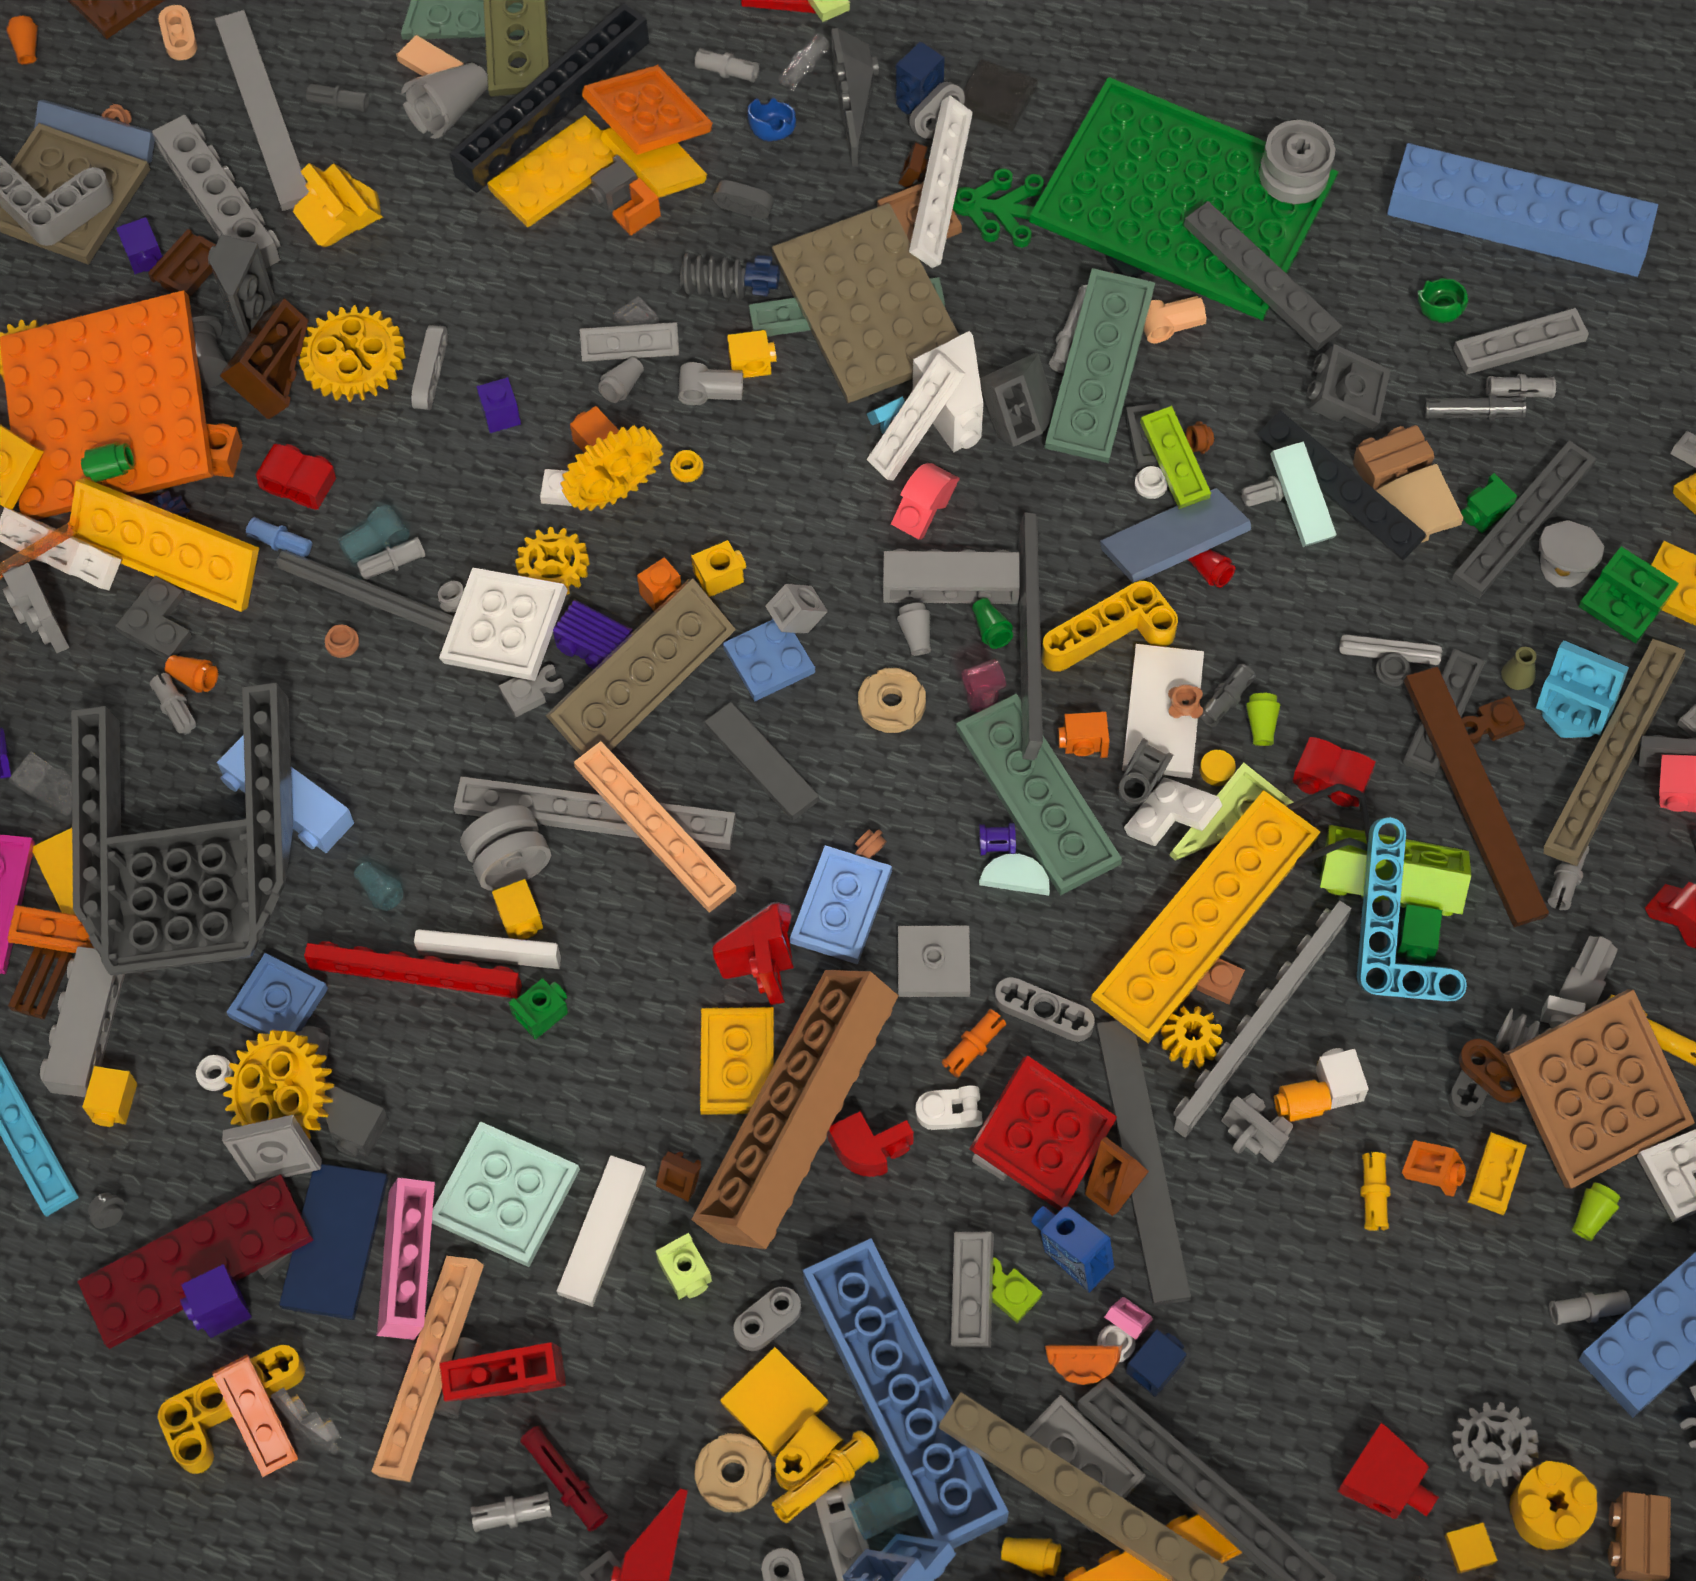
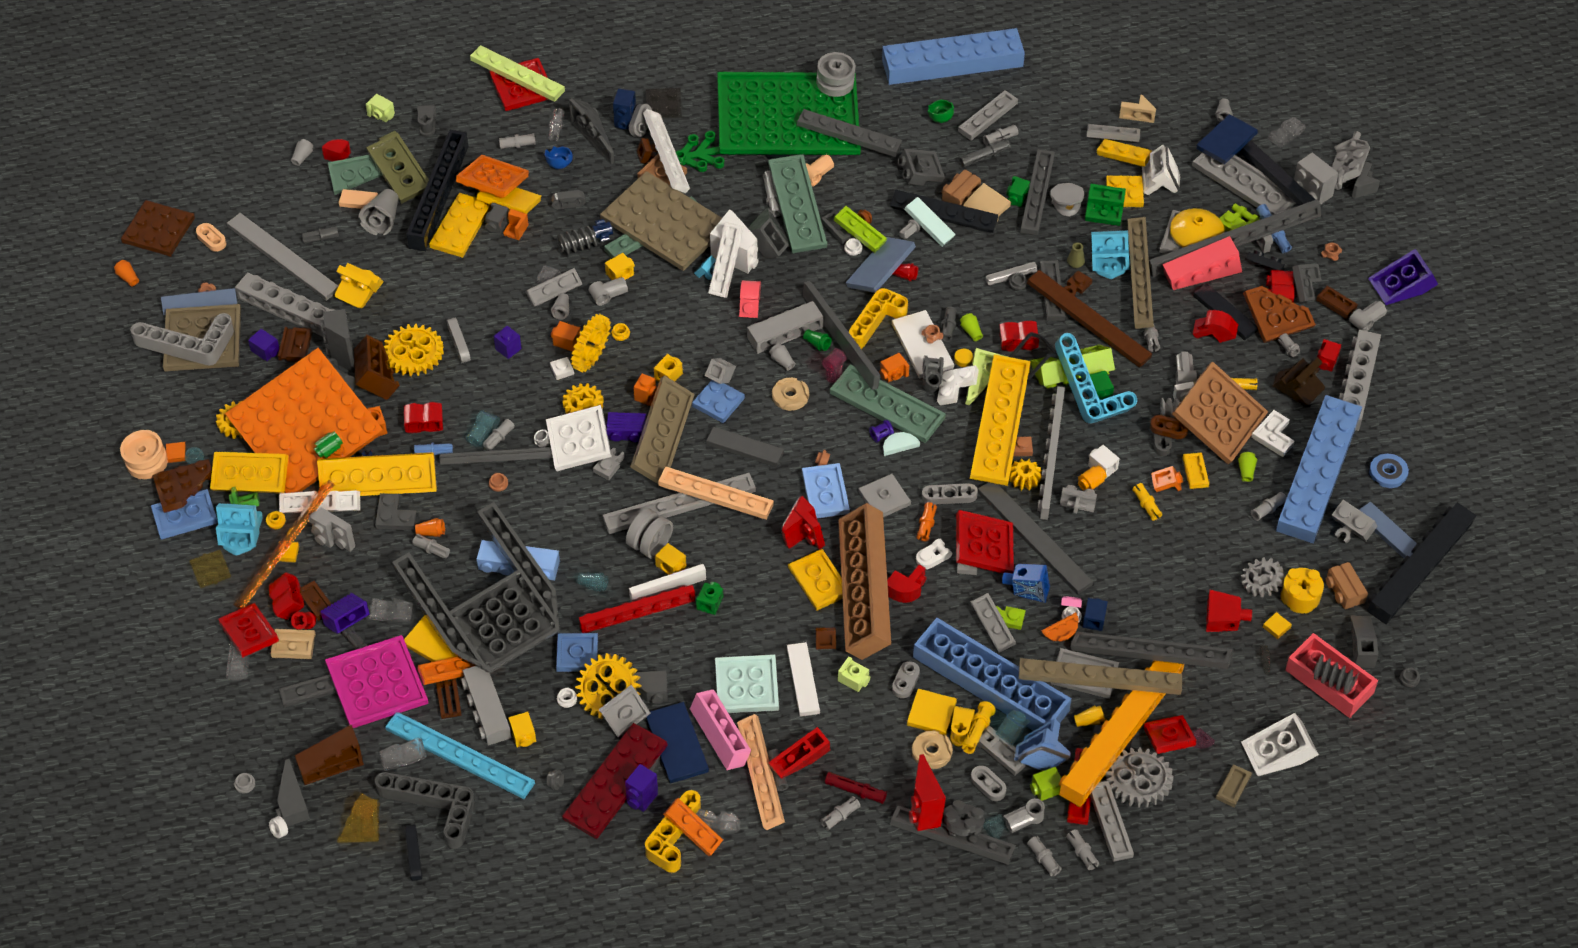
camera: 30 degrees left, 10 degrees down
dark orange slope [1085,1137,1149,1216] -> none

